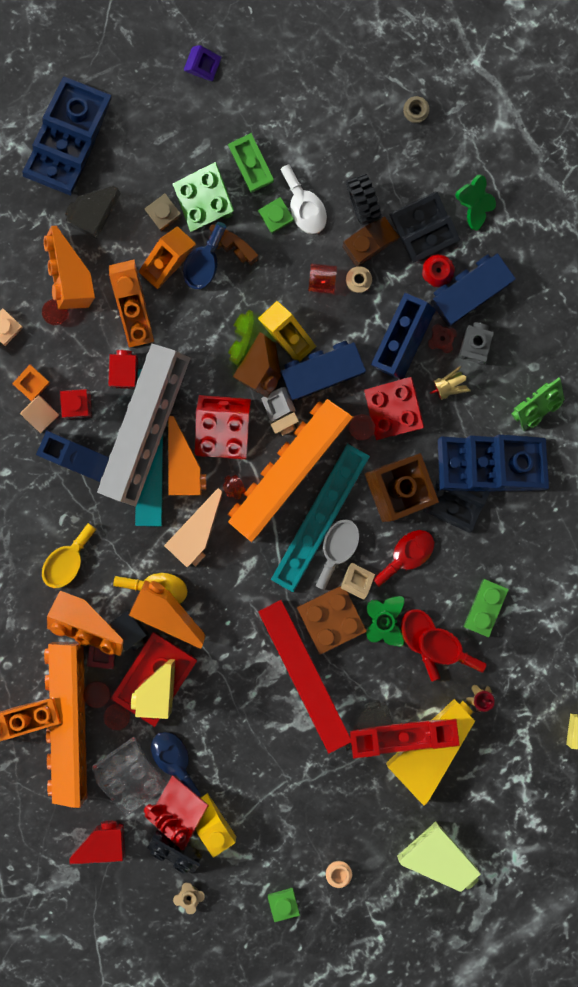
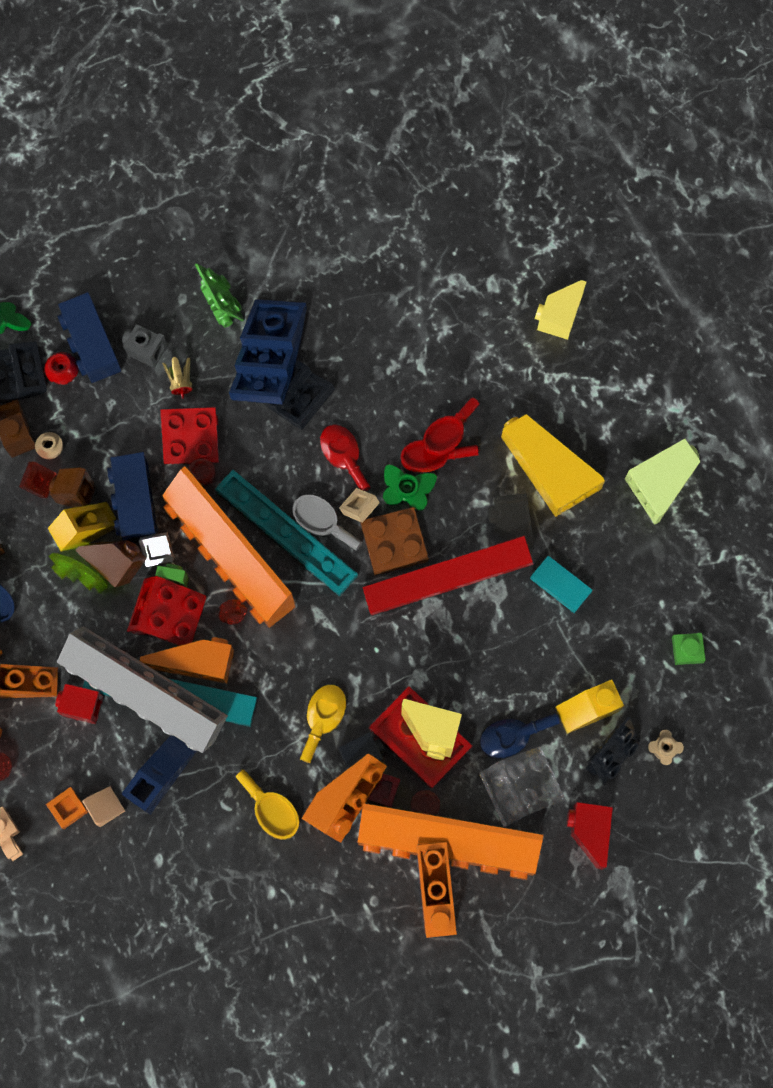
camera: 75 degrees left, 15 degrees down
red brick [60,389,92,420] -> none
clear red plate [104,704,130,730] -> none
orange slope [129,580,205,649] -> none
hinge [143,775,209,850] -> none
light nougat slope [164,488,223,567] -> none
tan plate [270,412,299,436] -> none
light nougat plate [326,861,352,888] -> none
red slope [350,719,460,759] -> none
reddish brown slope [364,453,439,522] -> none
dark blue brick [371,293,436,380] -> none
clear red plate [428,324,457,353] -> none
bright green plate [463,579,509,637] -> none
dark red piece [466,685,495,712] -> none
none -> reddish brown slope [49,468,96,508]
none -> bright green plate [155,564,189,588]
none -> teal tile [530,556,593,613]

